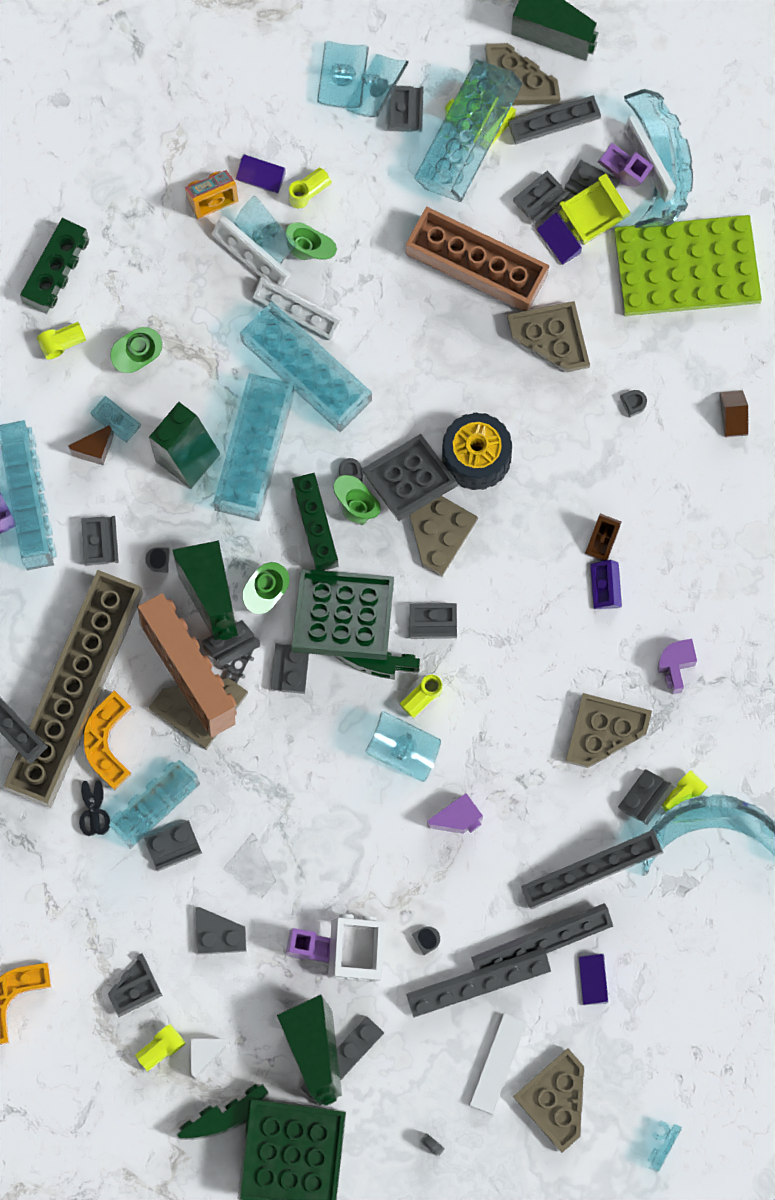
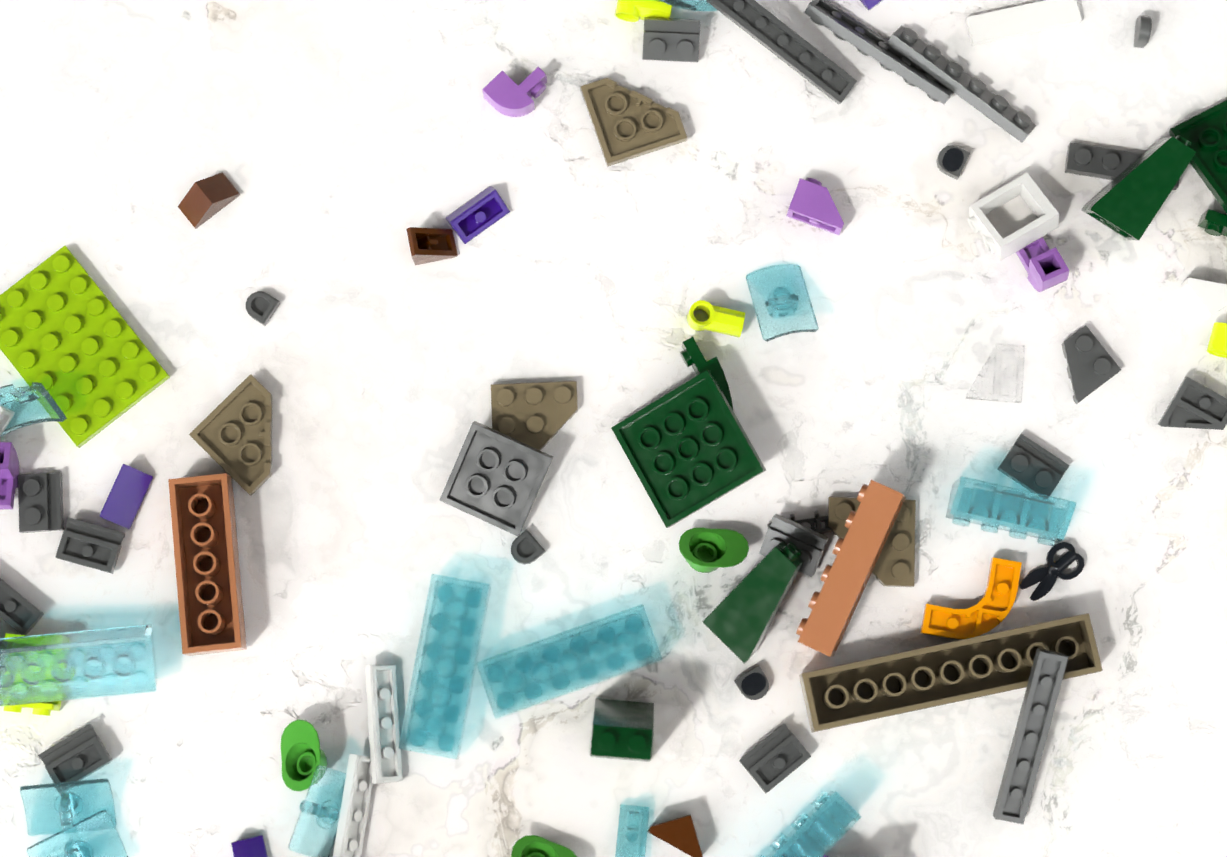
camera: 125 degrees left, 5 degrees up
dark grey plate [271,643,309,694] -> none
neon yellow piece [289,167,332,209] -> none
dark green brick [292,472,339,571] -> none
bright green piece [333,475,381,525] -> none
dark grey plate [410,603,457,639] -> none
wheel [442,412,512,490] -> none
neon yellow panel [559,173,631,245] -> none

